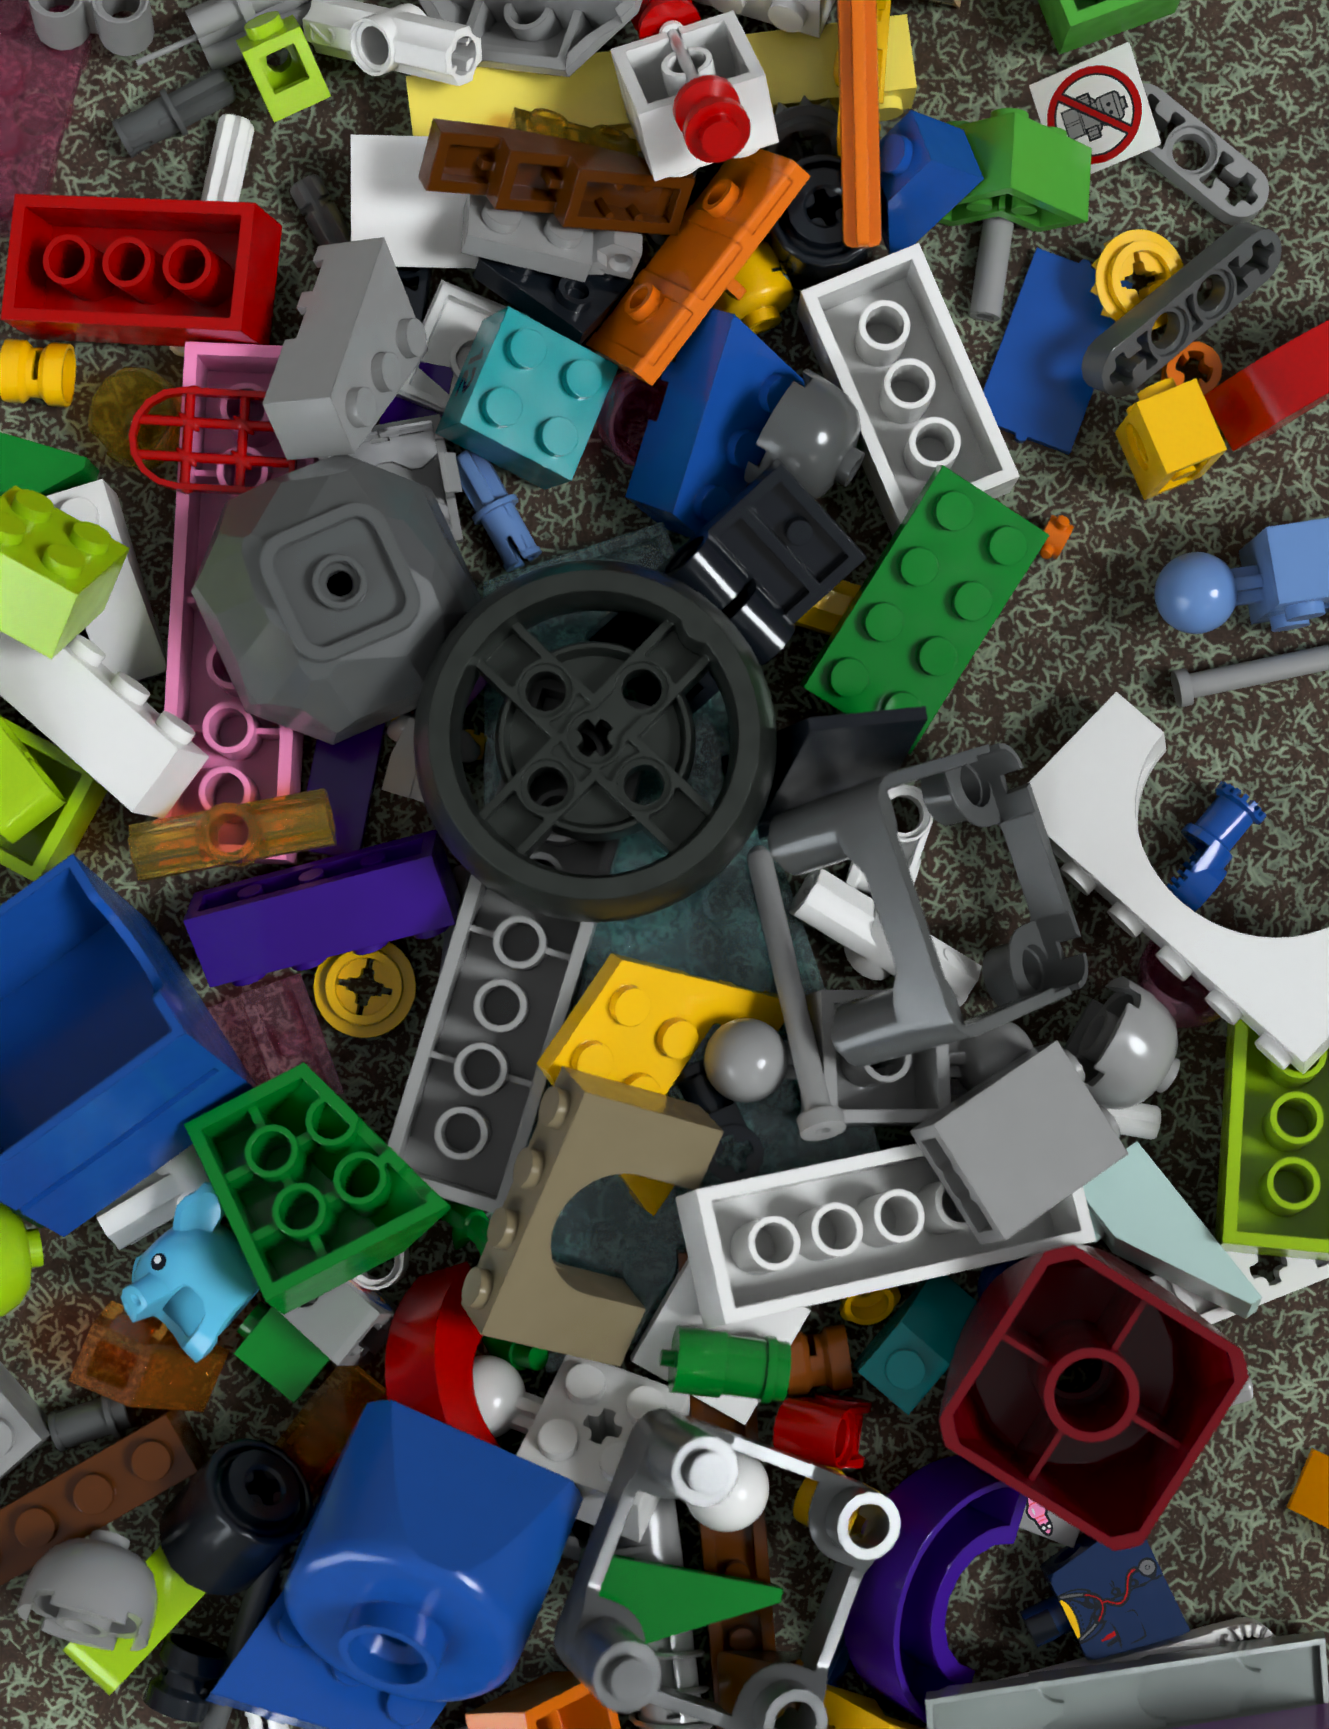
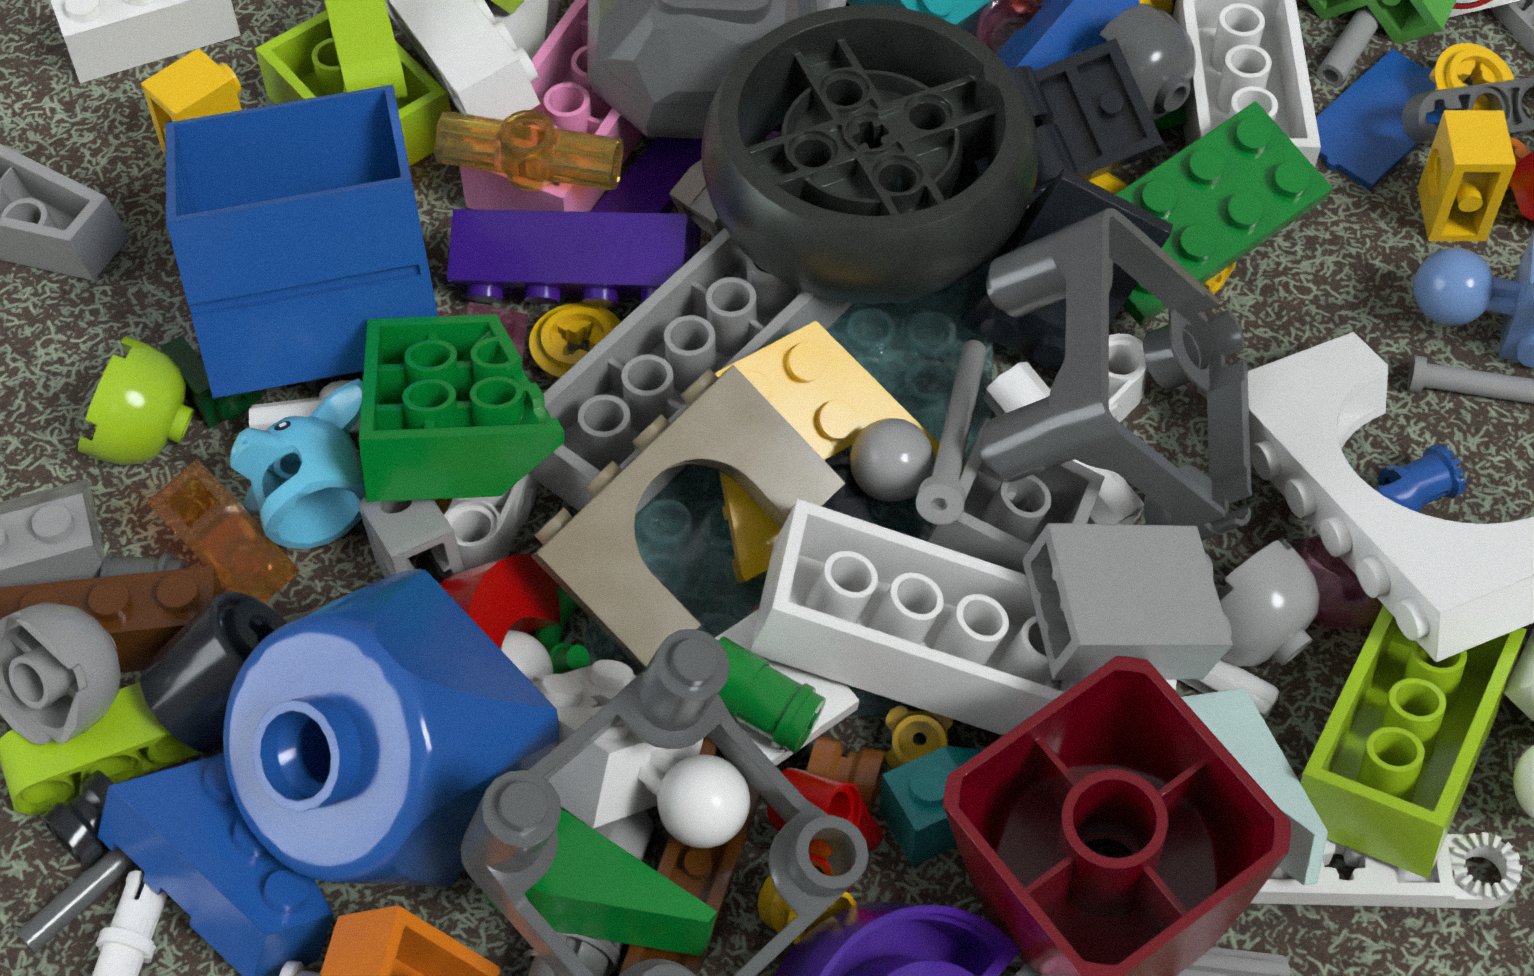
camera: 25 degrees right, 30 degrees down
green brick [234,1301,331,1403] -> none
orange piece [1039,515,1074,559] -> none

